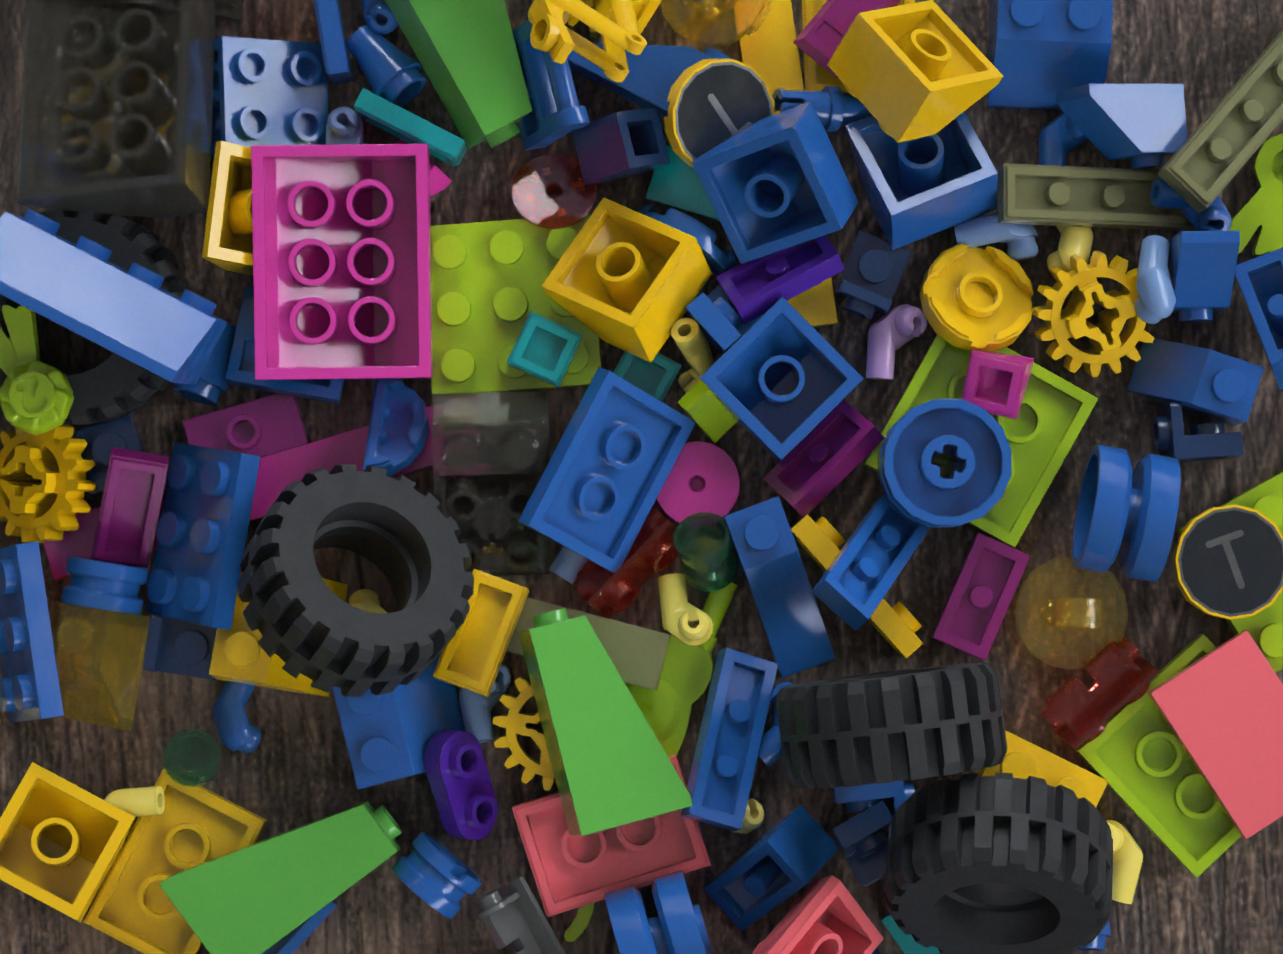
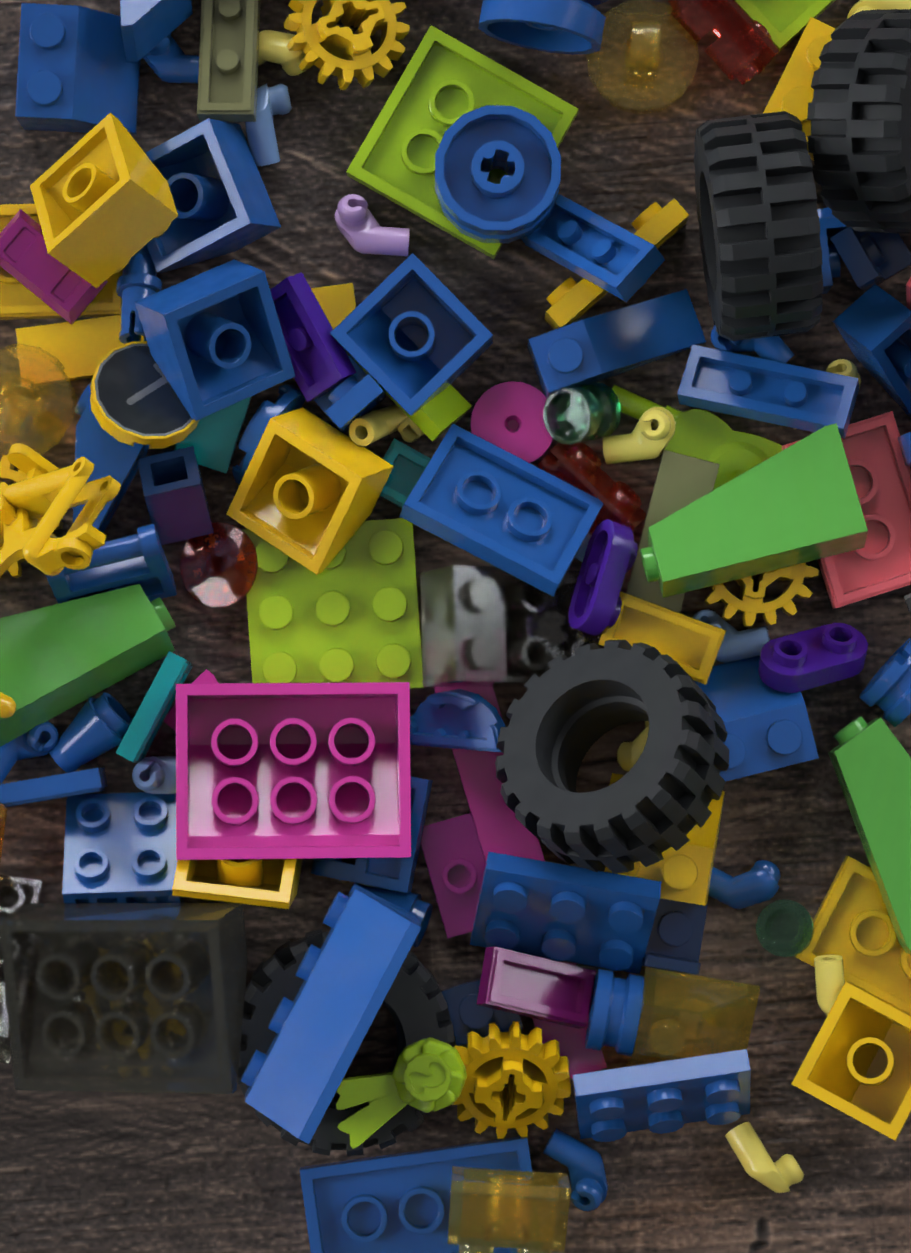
camera: 85 degrees left, 0 degrees up
teal tile [506,311,583,388] -> none
magenta plate [763,399,885,518] -> none
dark blue bracket [833,230,912,320] -> none
yellow tile [920,244,1034,352] -> none
magenta plate [931,533,1031,660] -> none
dark pink slope [962,350,1034,419] -> none
none -> dark purple plate [568,519,638,636]

